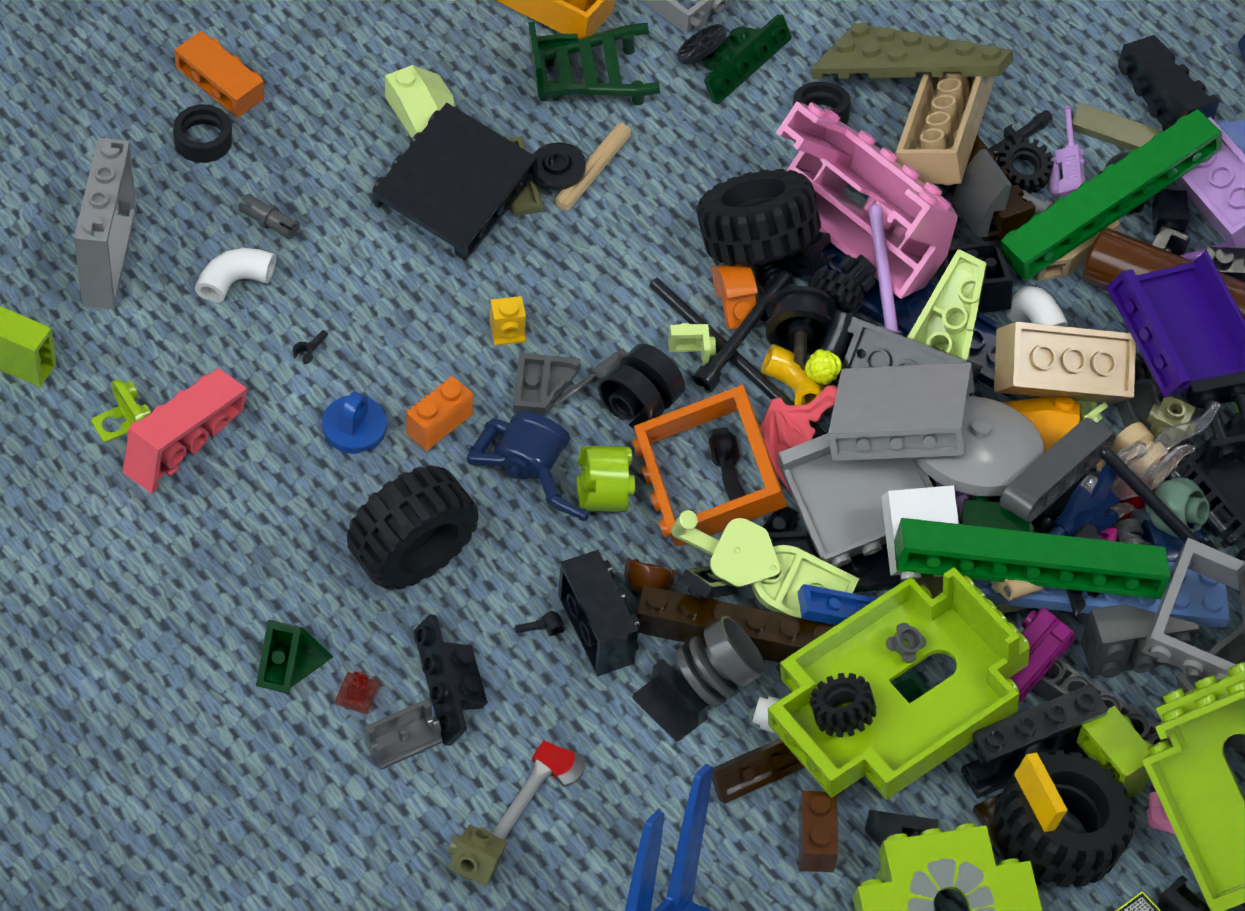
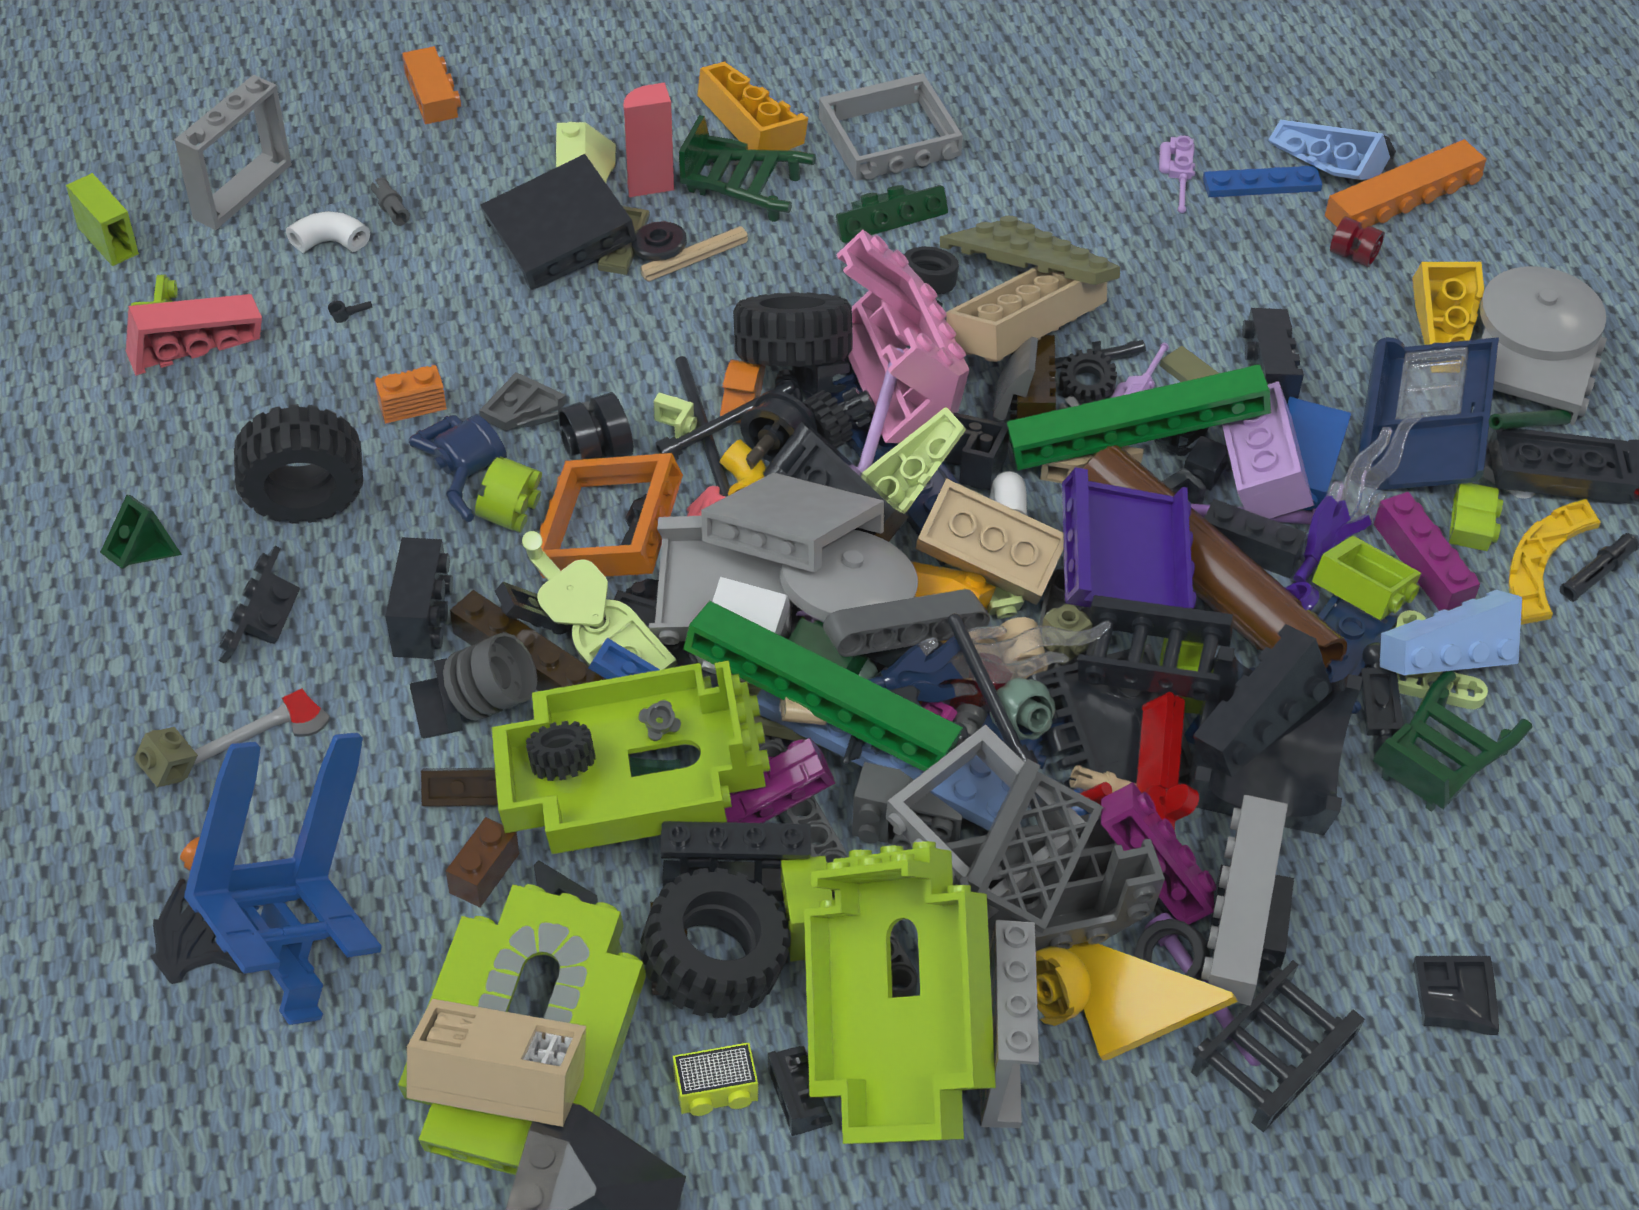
camera: 30 degrees right, 5 degrees down
black tyre [173,104,232,163] -> none
blue tile [322,391,387,454] -> none
clear red tile [335,671,380,715] -> none
dark grey hinge [365,699,442,770] -> none
yellow brick [490,296,526,346] -> none
black hand [515,611,565,637] -> none
reddish brown hair [624,557,675,595] -> none
black wheel [677,24,727,65] -> none
neon yellow piece [805,349,842,385] -> none
yellow tile [1014,752,1068,832] -> none
none -> coral brick [624,83,674,197]

